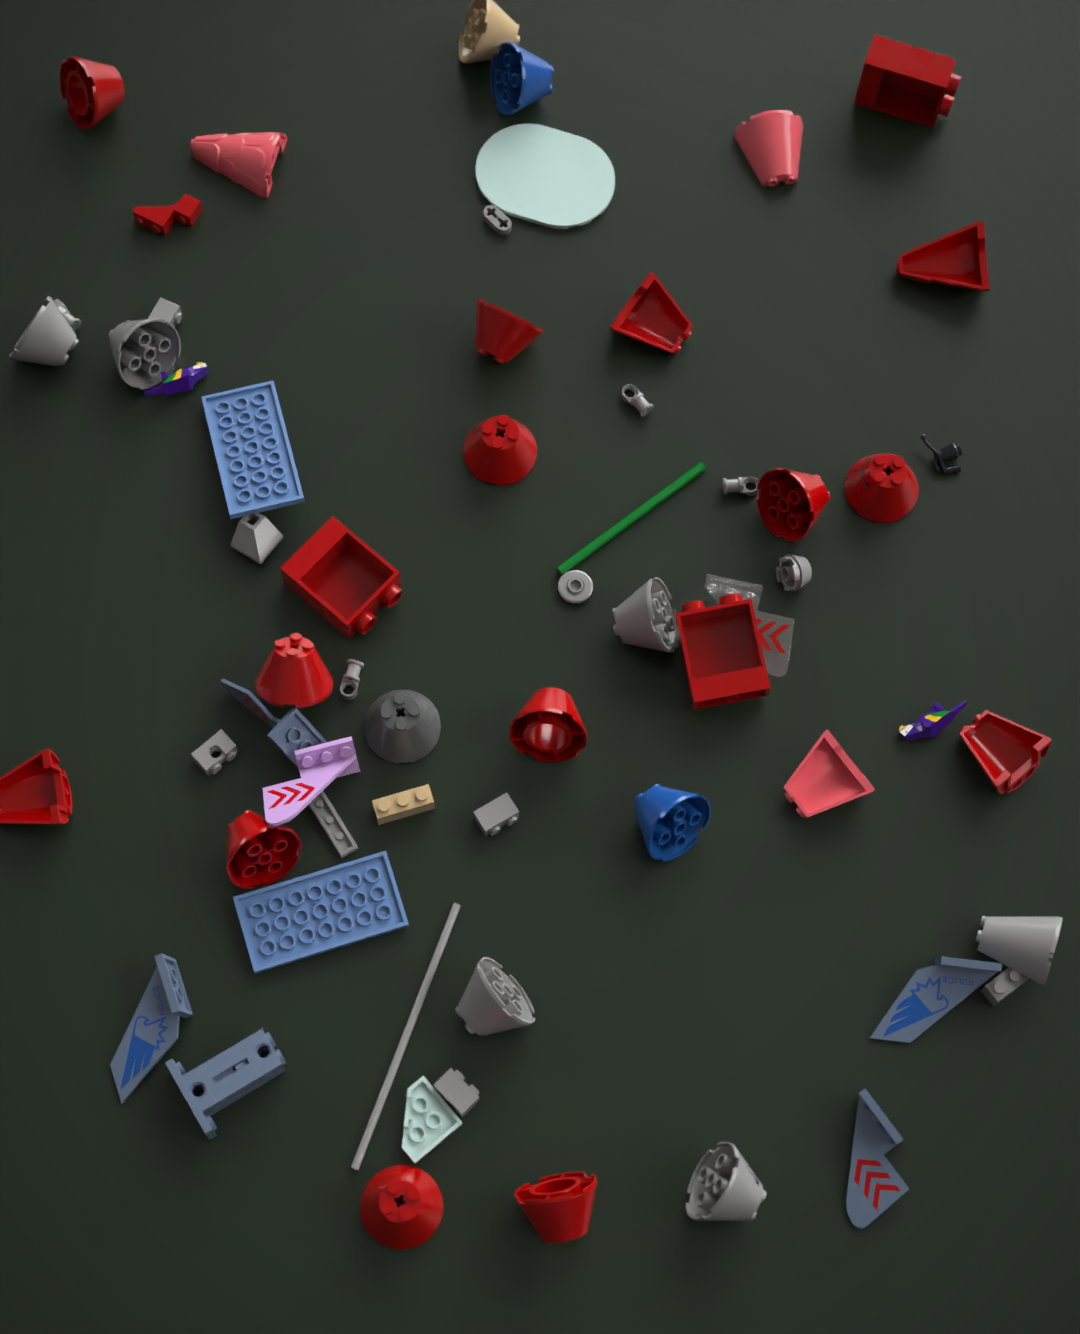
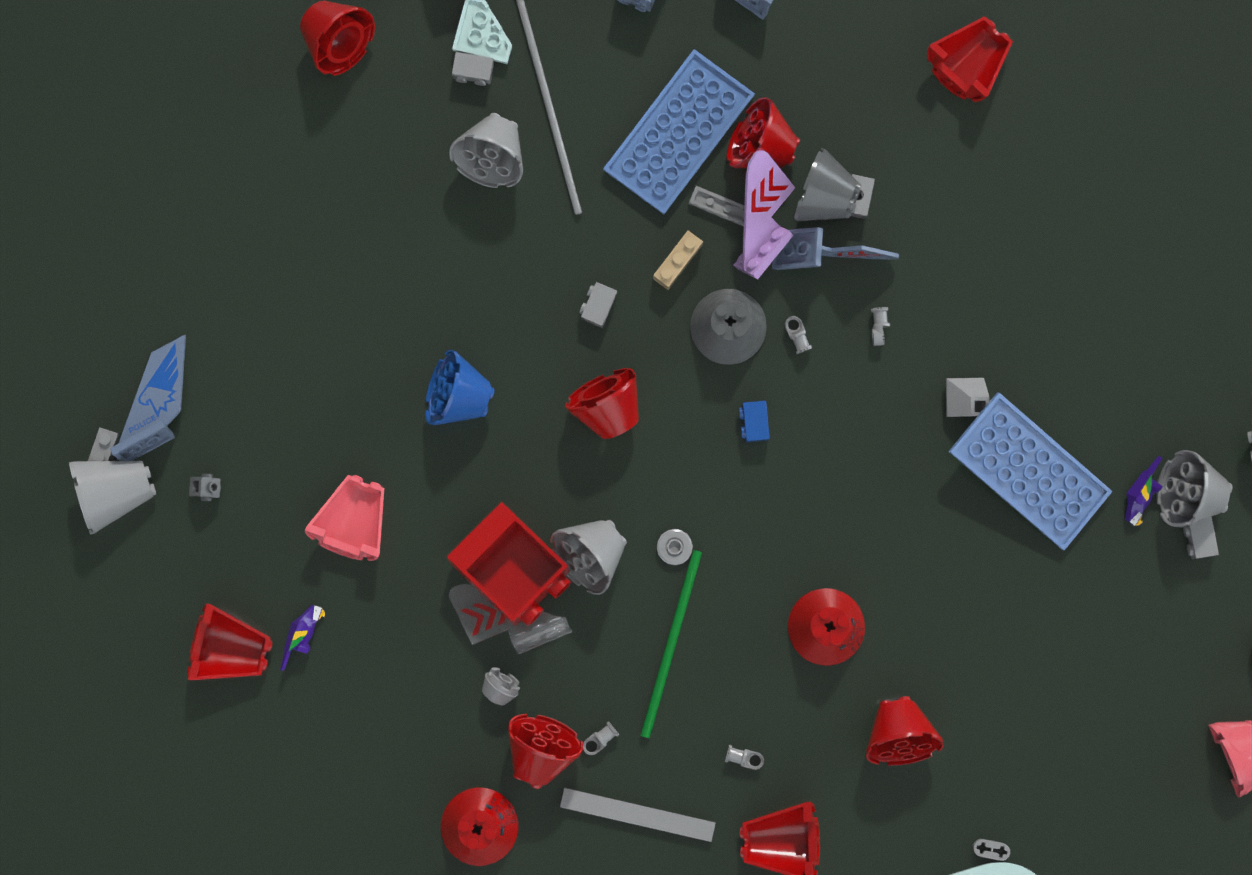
camera: 145 degrees right, 15 degrees up
red cone [255,633,333,708] -> none
red brick [280,516,403,639] -> none
light grey cone [685,1141,766,1221] -> none
sand blue piece [846,1089,909,1228] -> none
none -> dark grey brick [189,474,221,501]
none -> light grey tile [560,788,715,842]
none -> blue brick [739,401,770,442]
none -> dark grey cone [794,148,861,222]
none -> light grey connector [871,307,890,346]

